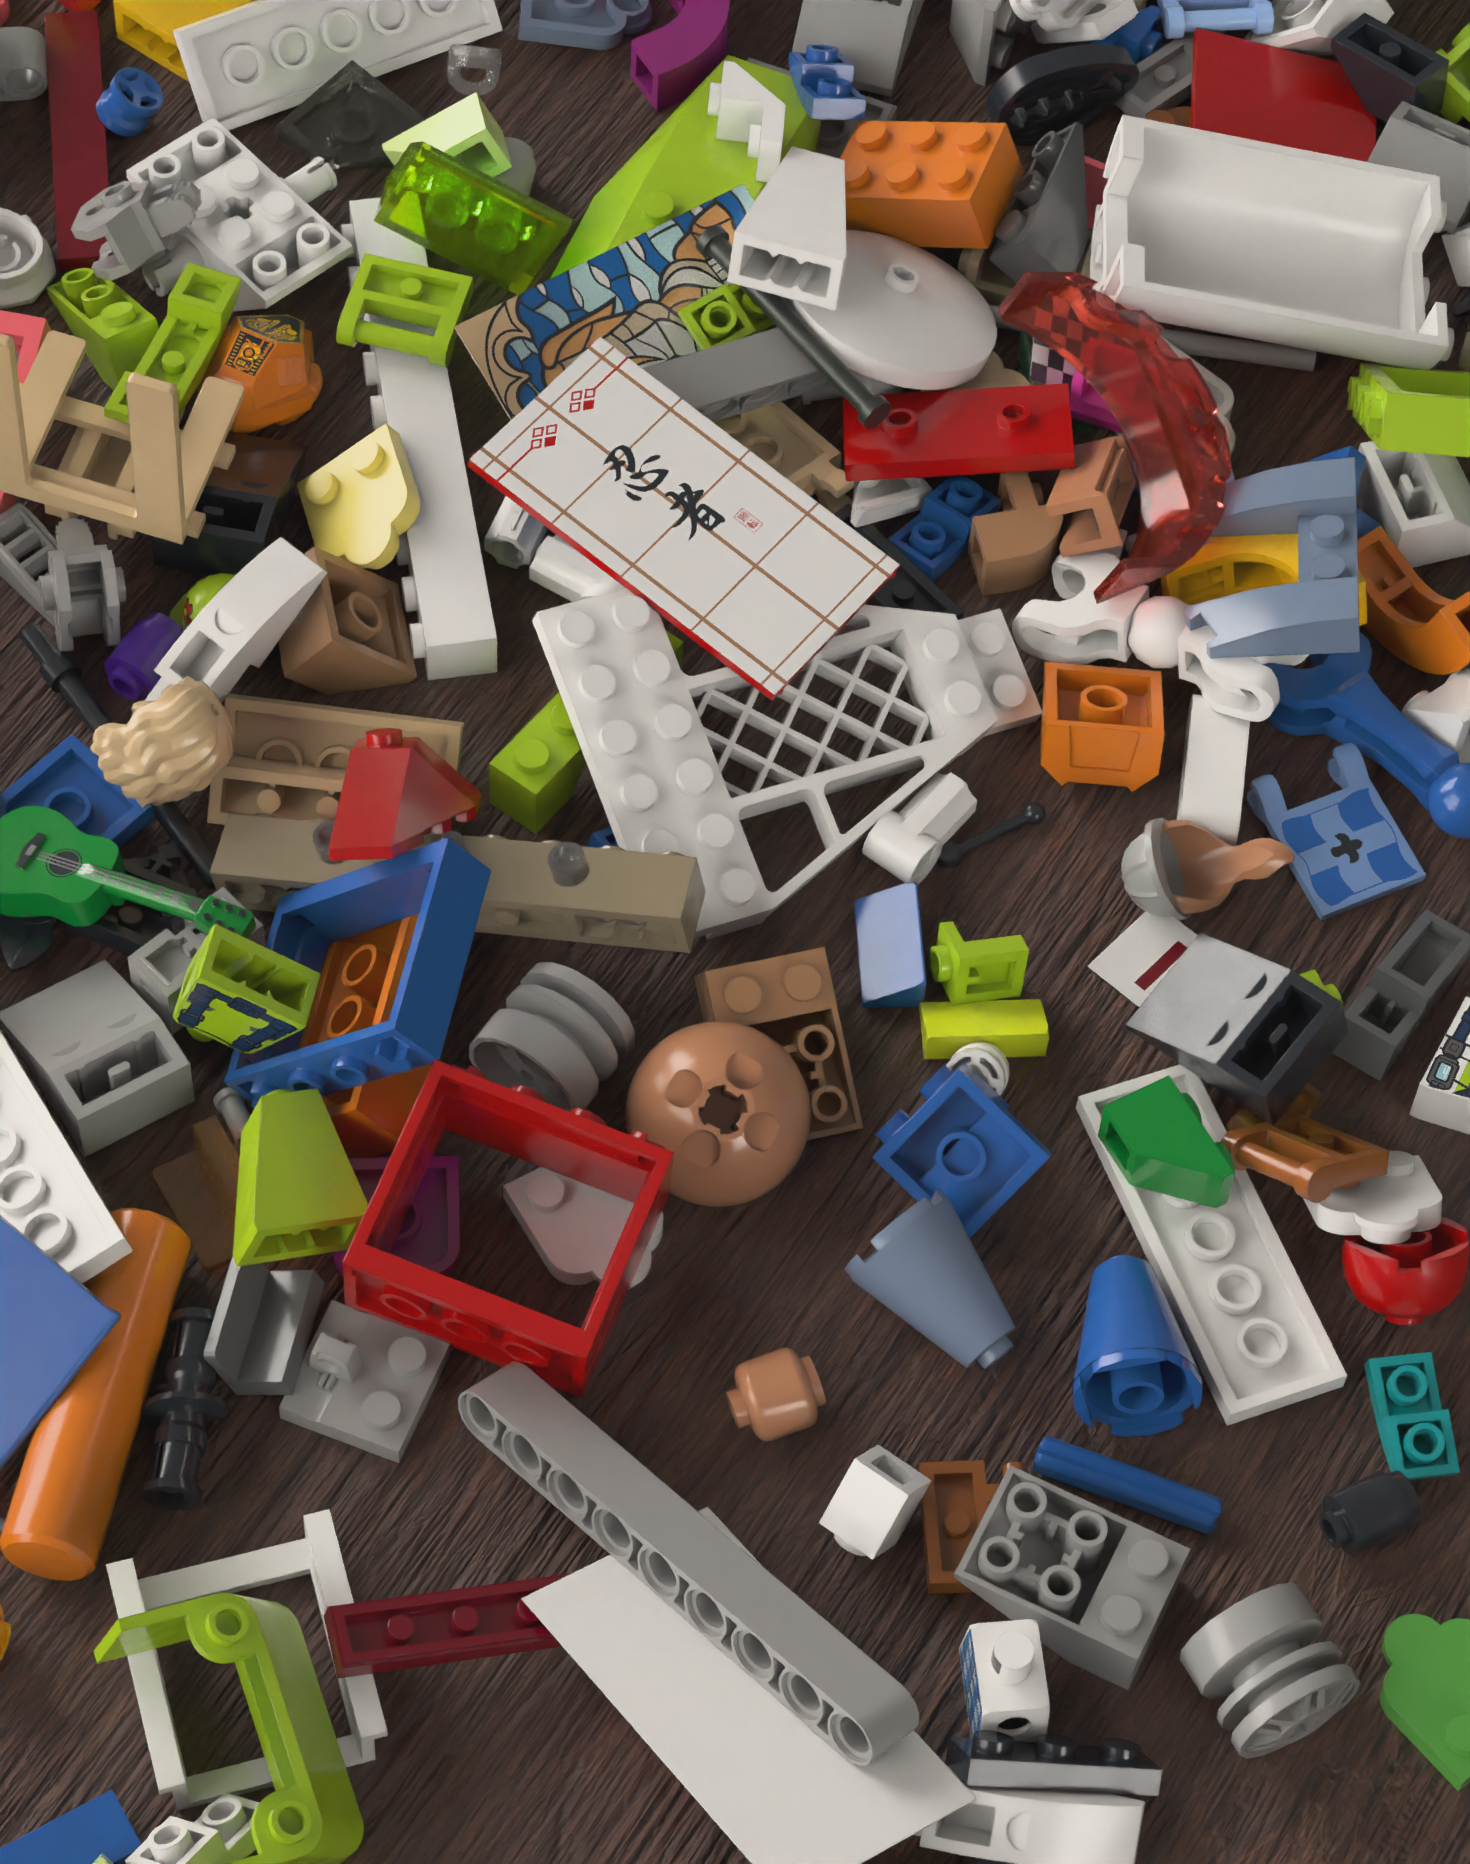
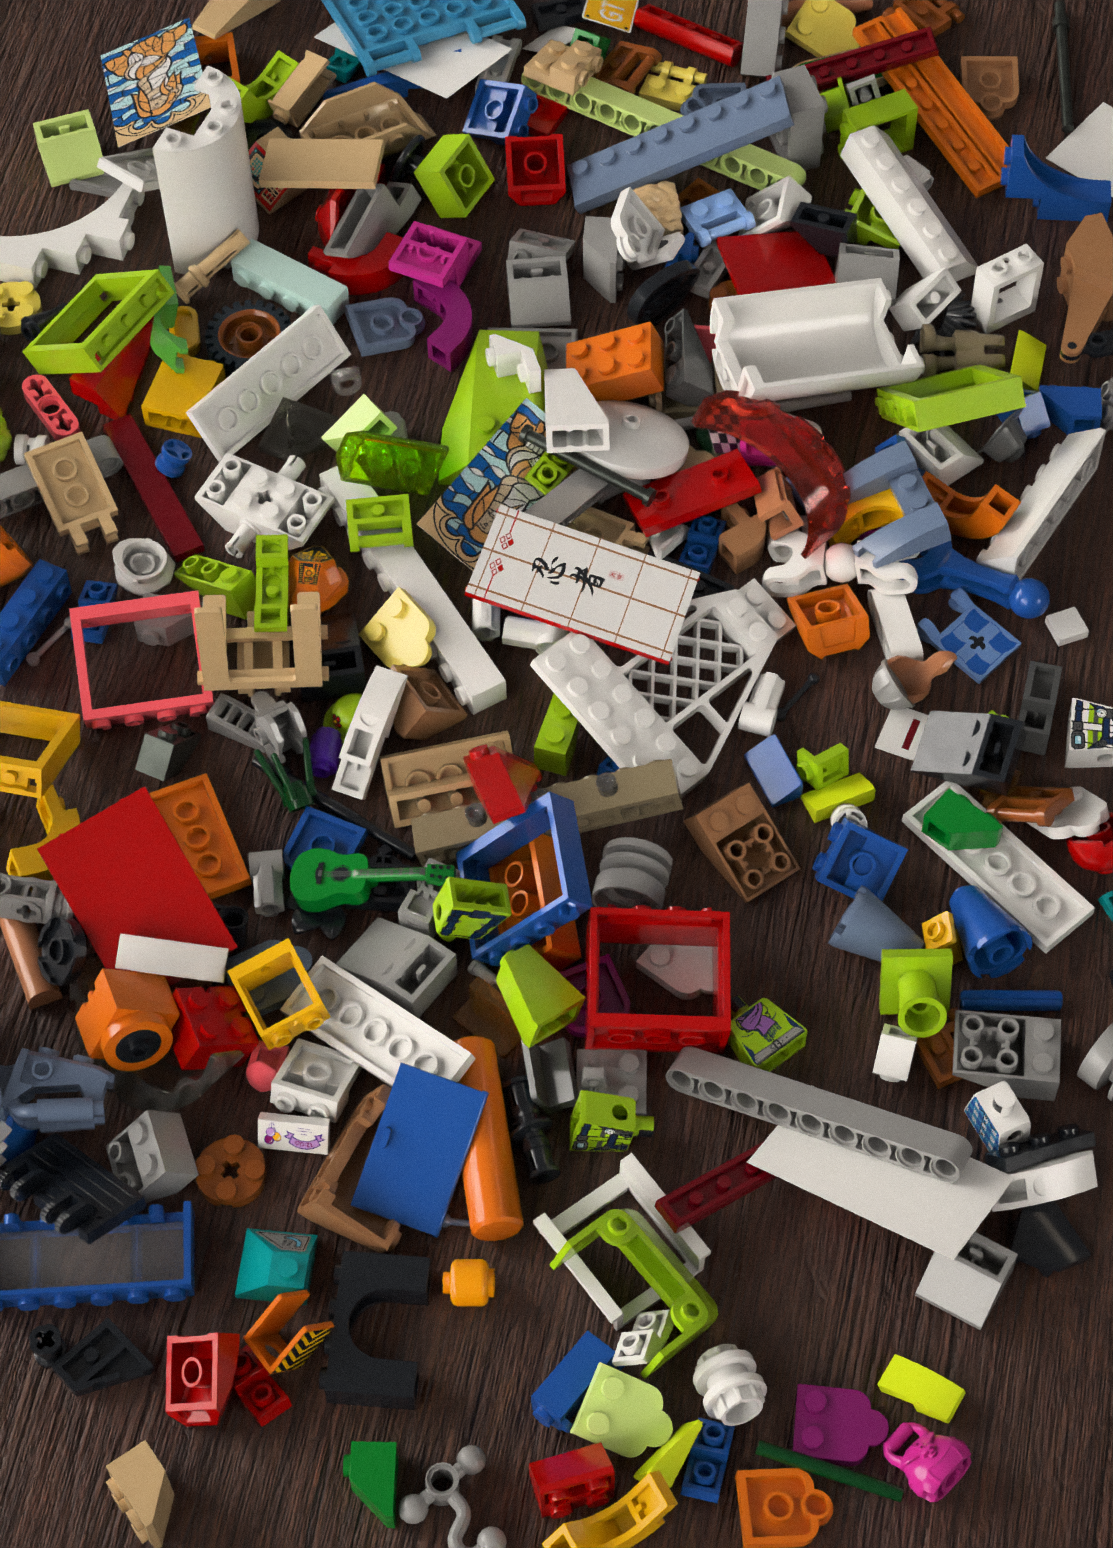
camera: 15 degrees left, 0 degrees up
light grey hinge [71,180,202,281] -> none
tan hair [90,676,235,808] -> none
nougat piece [625,1021,811,1207] -> none
nougat head [726,1347,826,1442] -> none
blue slope [789,44,866,120] -> none
none -> dark green plant [254,737,318,813]
none -> lime torso [569,1090,654,1152]
none -> torso [727,996,807,1072]
none -> lime plant [879,948,953,1038]
none -> yellow bracket [922,911,963,965]

